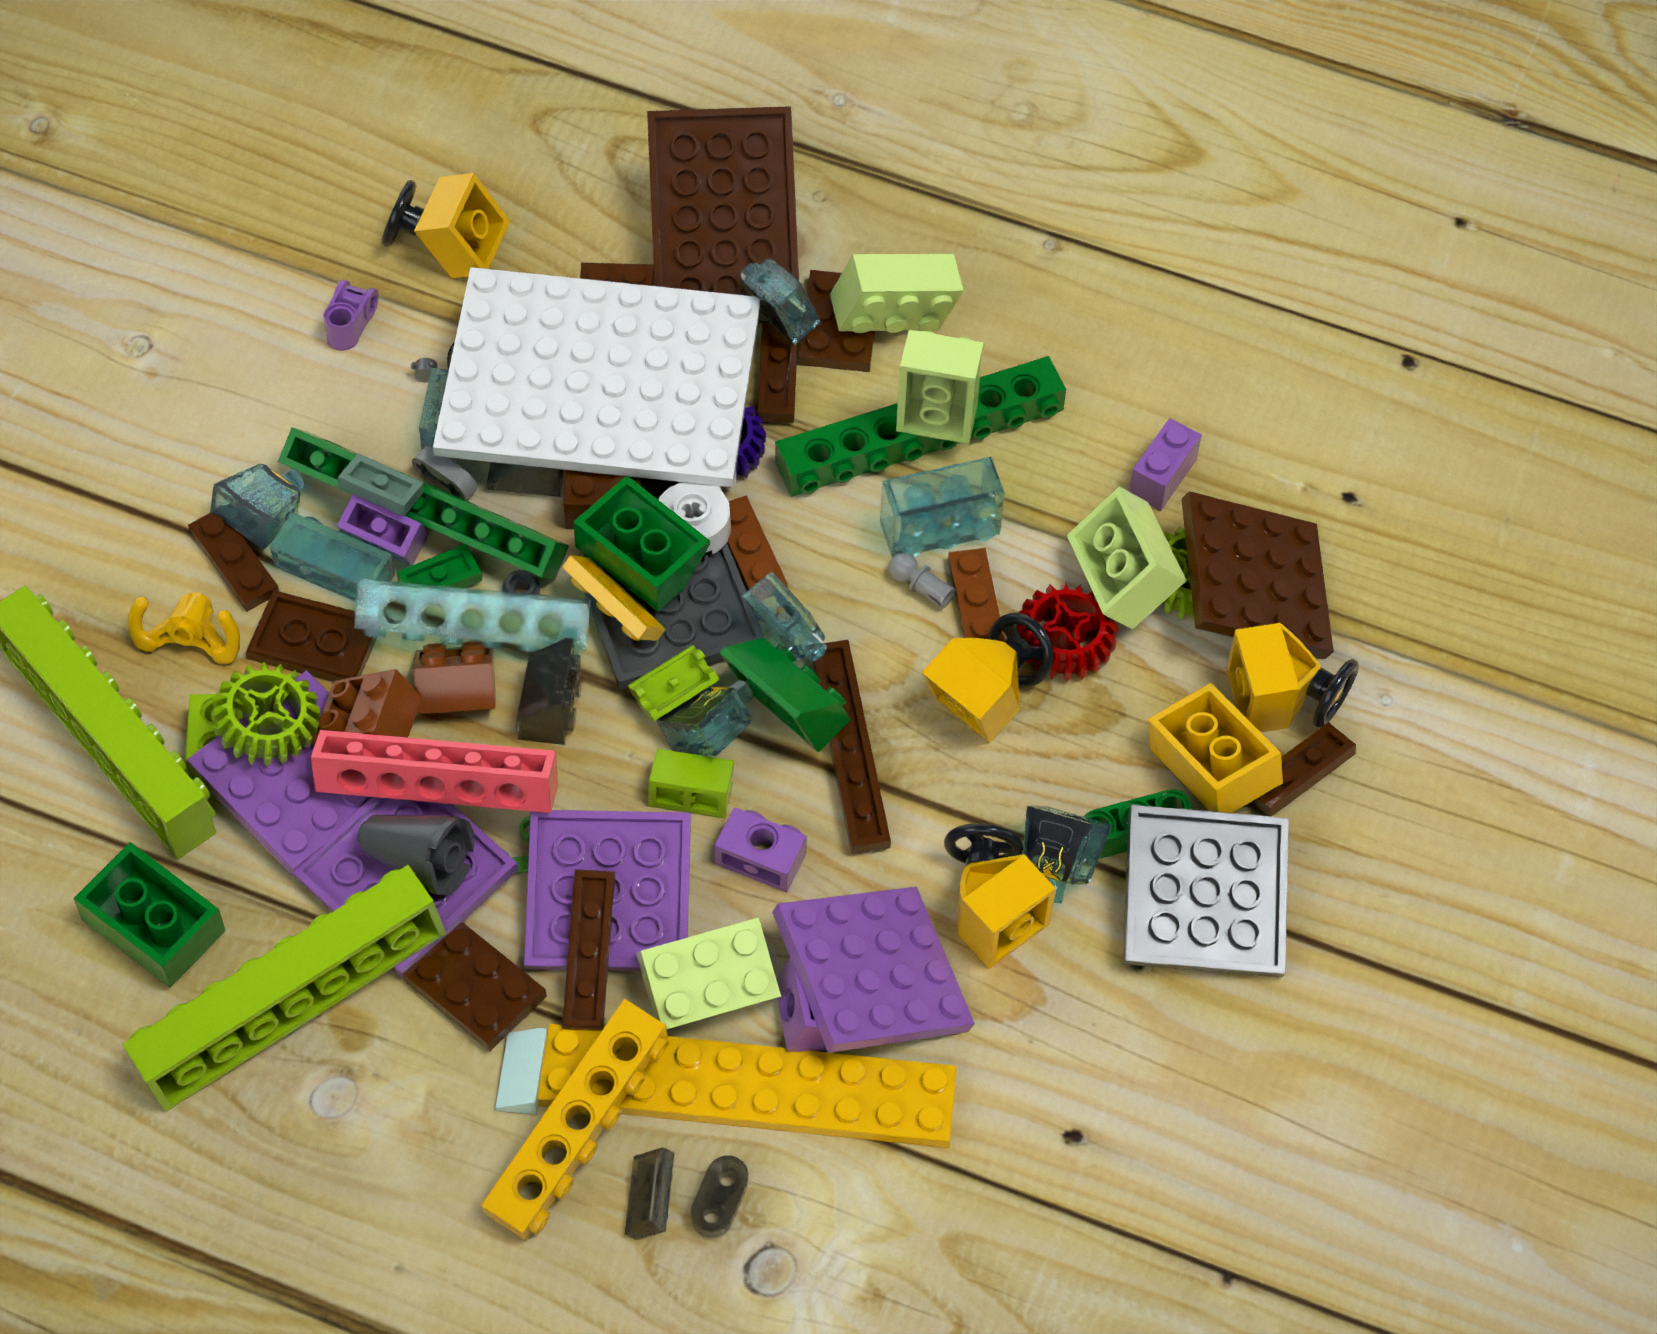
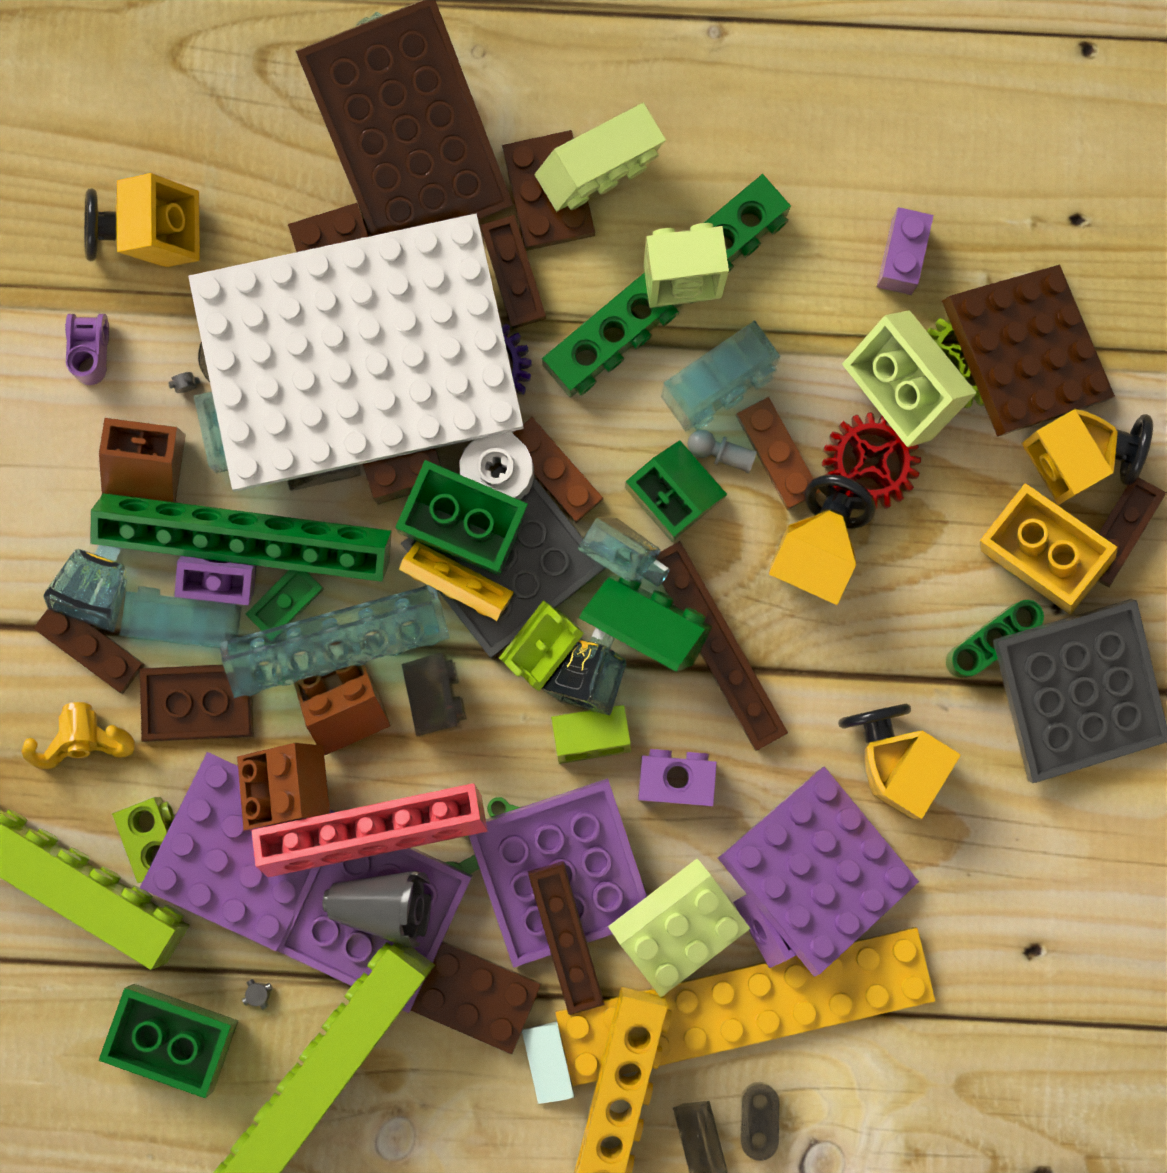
camera: 15 degrees left, 25 degrees up
lime gear [211,662,320,767] -> none
sand green plate [338,454,424,516] -> none
light grey beam [412,446,478,500] -> none
dark grey plate [502,570,540,607] -> none
clear light blue torso [741,259,821,345] -> none
torso [1023,806,1111,904] -> none
none -> dark orange slope [99,418,186,503]
none -> flat silver piece [242,979,273,1010]
none -> green slope [625,440,727,542]

